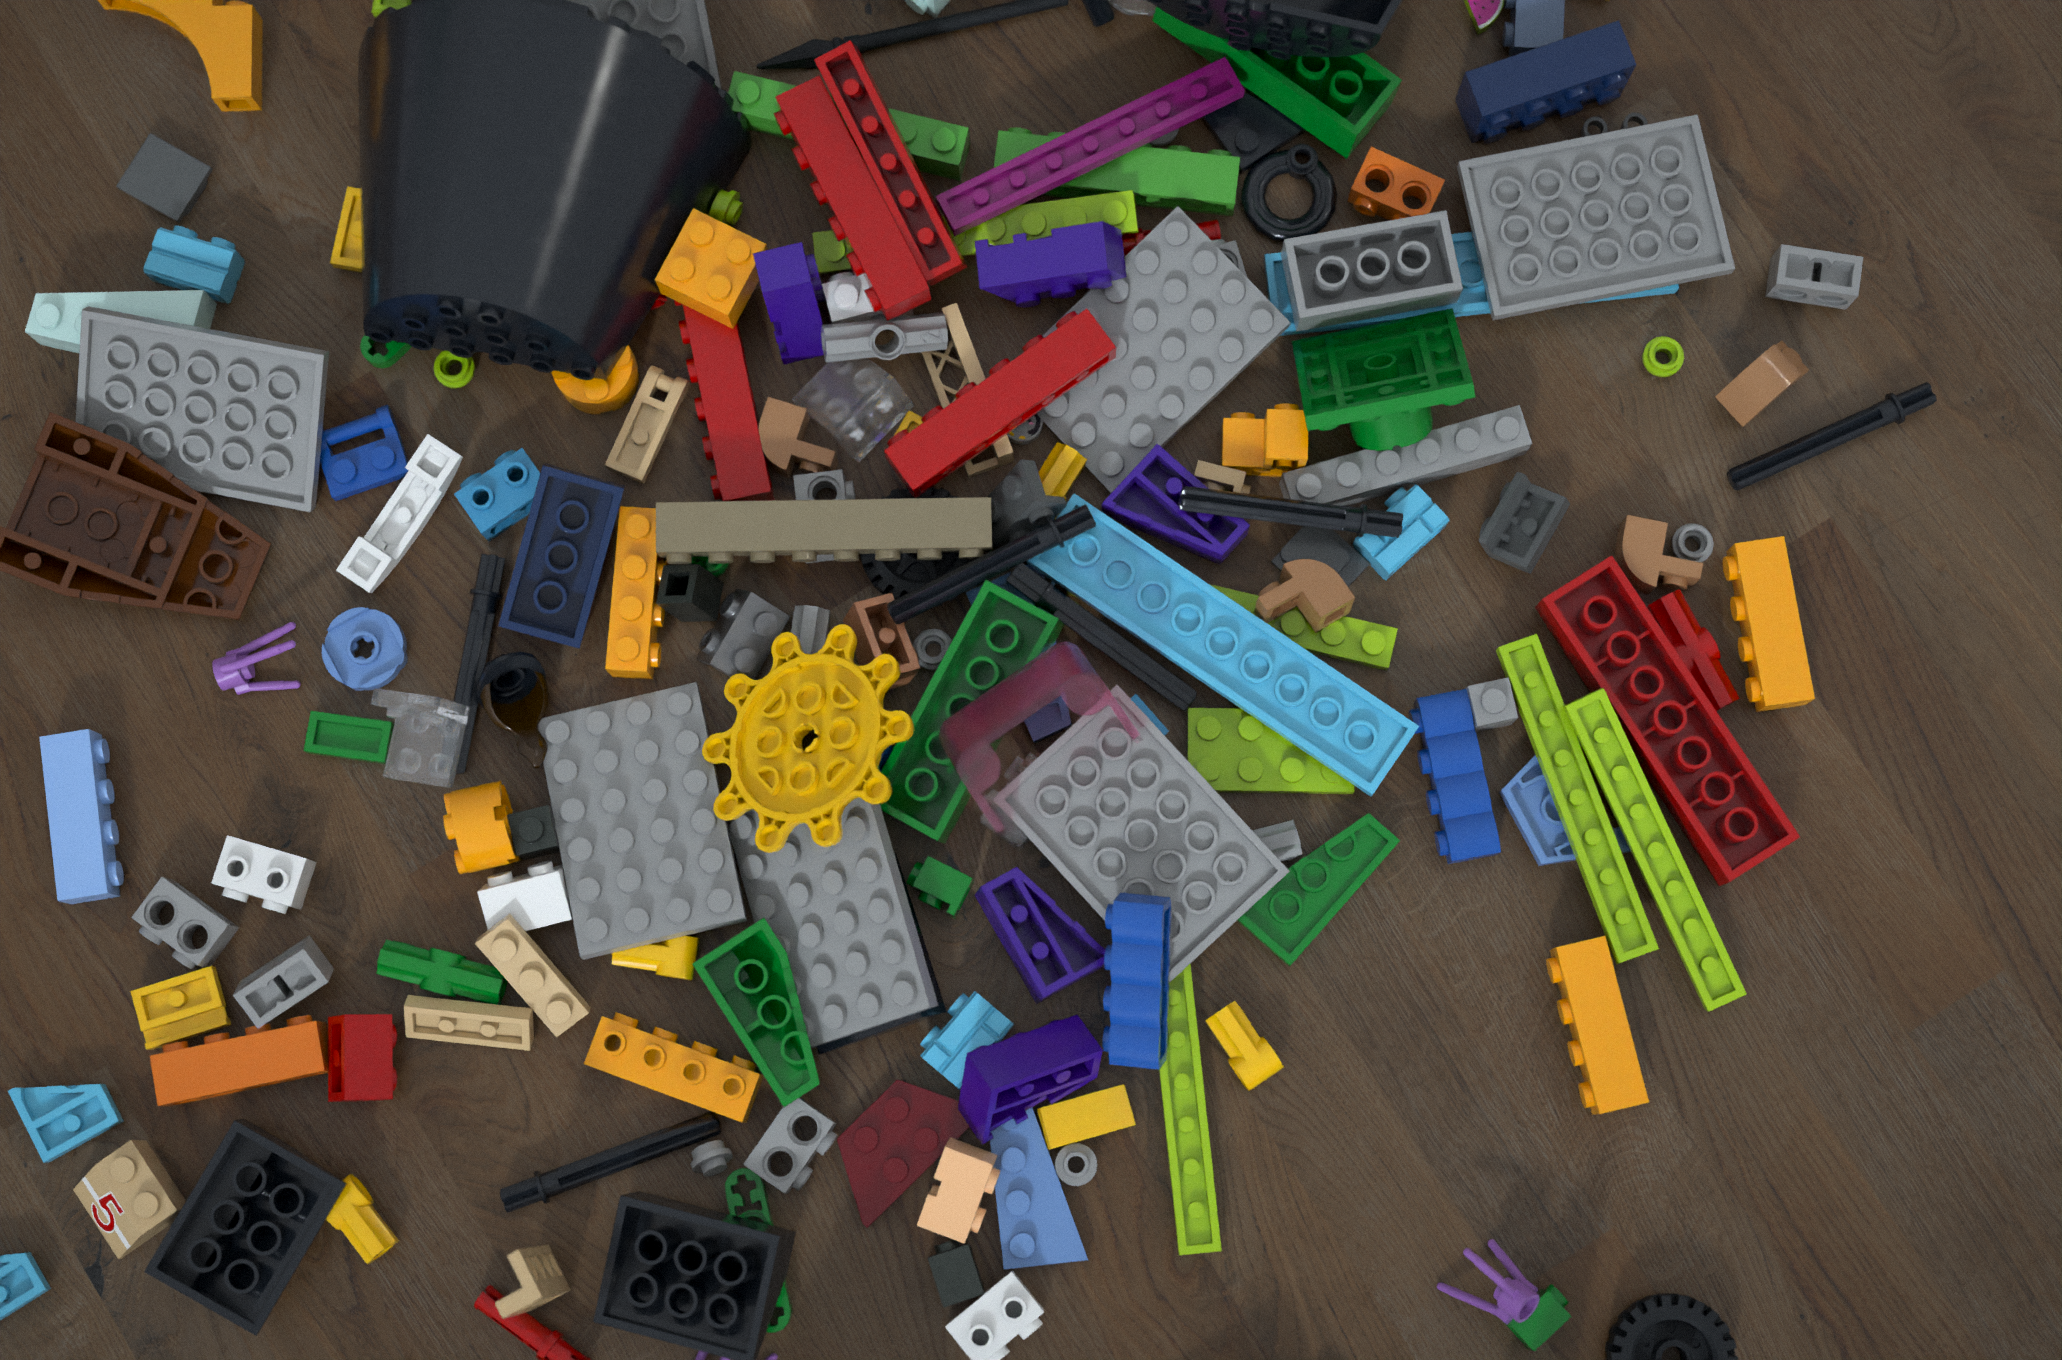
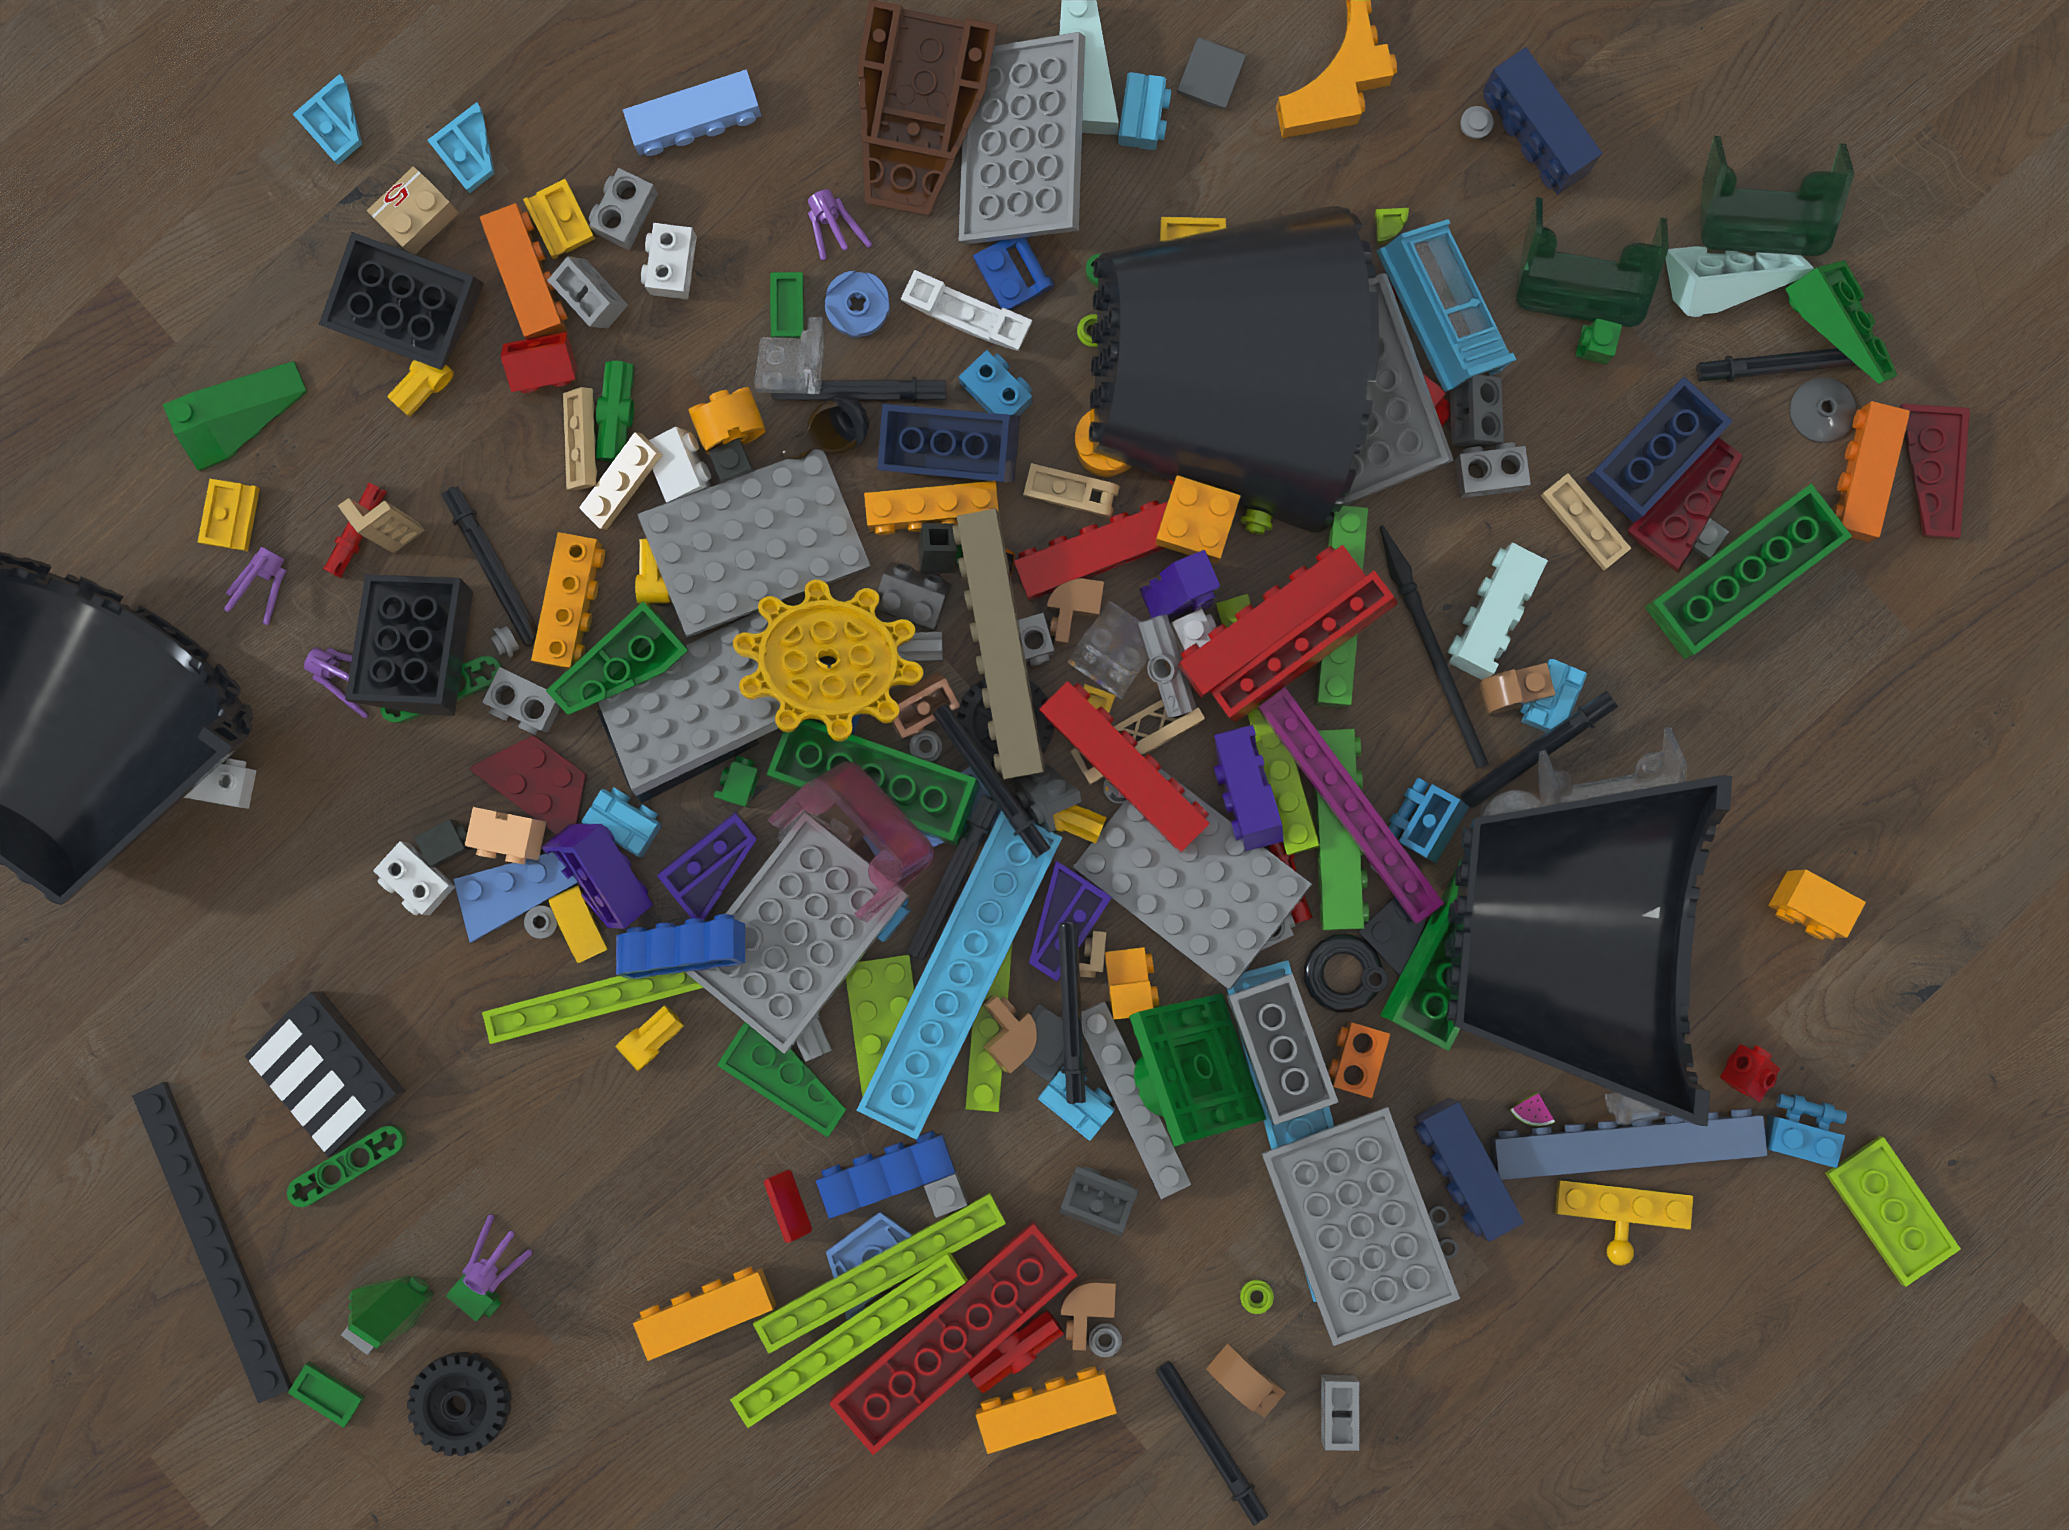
camera: 85 degrees right, 5 degrees up
none -> red slope [763,1170,812,1243]
none -> dark azure brick [1388,778,1469,864]

